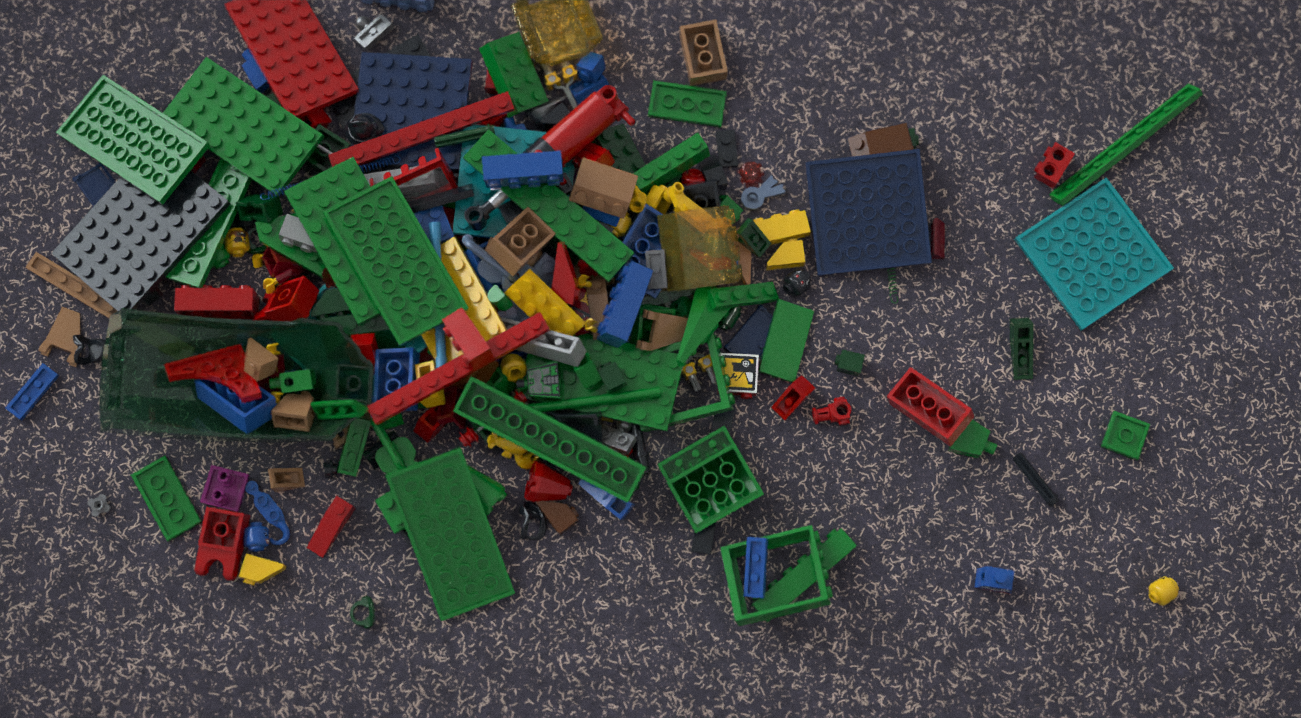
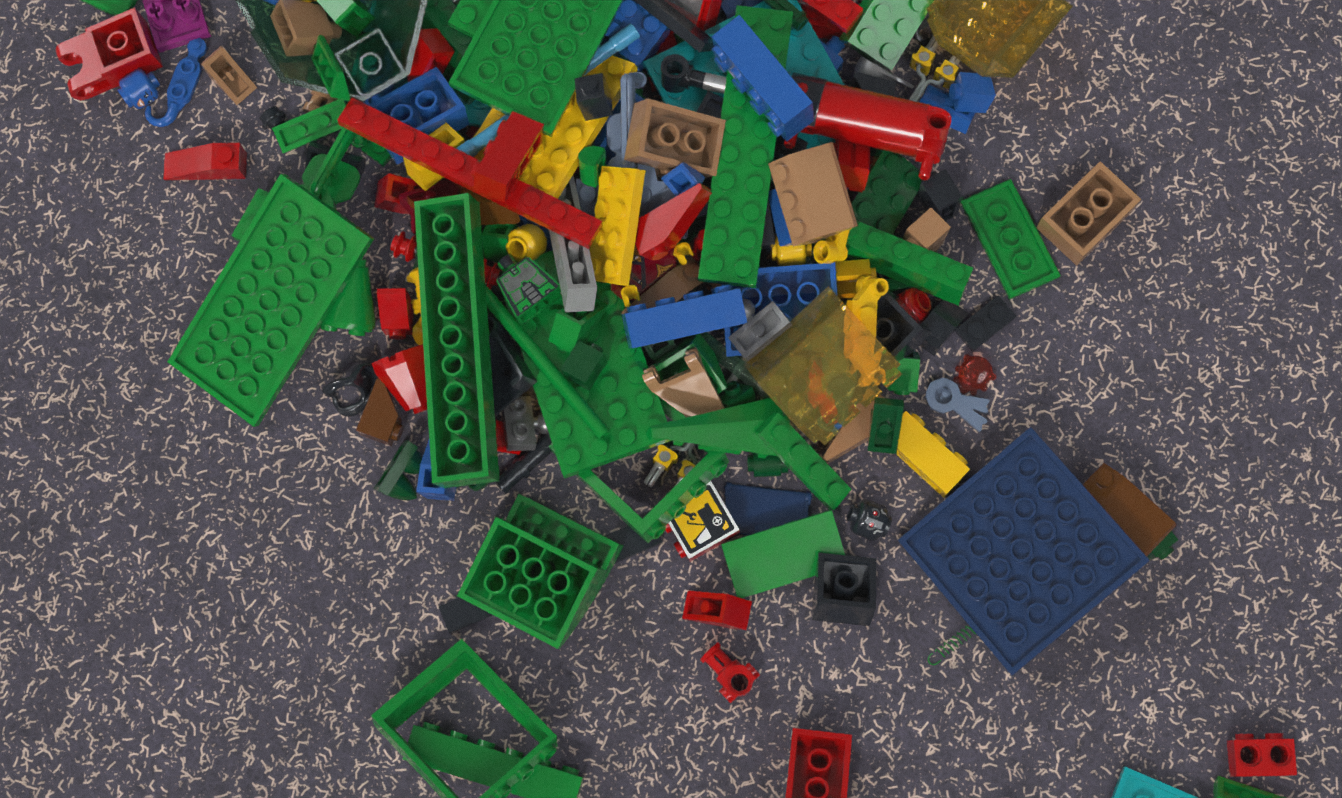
camera: 65 degrees right, 0 degrees up
yellow slope [239,554,286,585] -> none
dark green piece [350,596,375,629] -> none
blue plate [744,537,768,598] -> none
yellow slope [766,238,805,270] -> none
dark green brick [834,349,865,377] -> none
dark red slope [931,218,945,259] -> none
none -> dark green tile [373,441,423,500]
none -> red slope [377,288,414,340]
none -> black brick [575,73,613,121]
none -> blue slope [661,162,705,196]
none -> black slope [812,552,876,626]
none -> medium nougat brick [903,208,951,252]
none -> black slope [919,169,963,222]

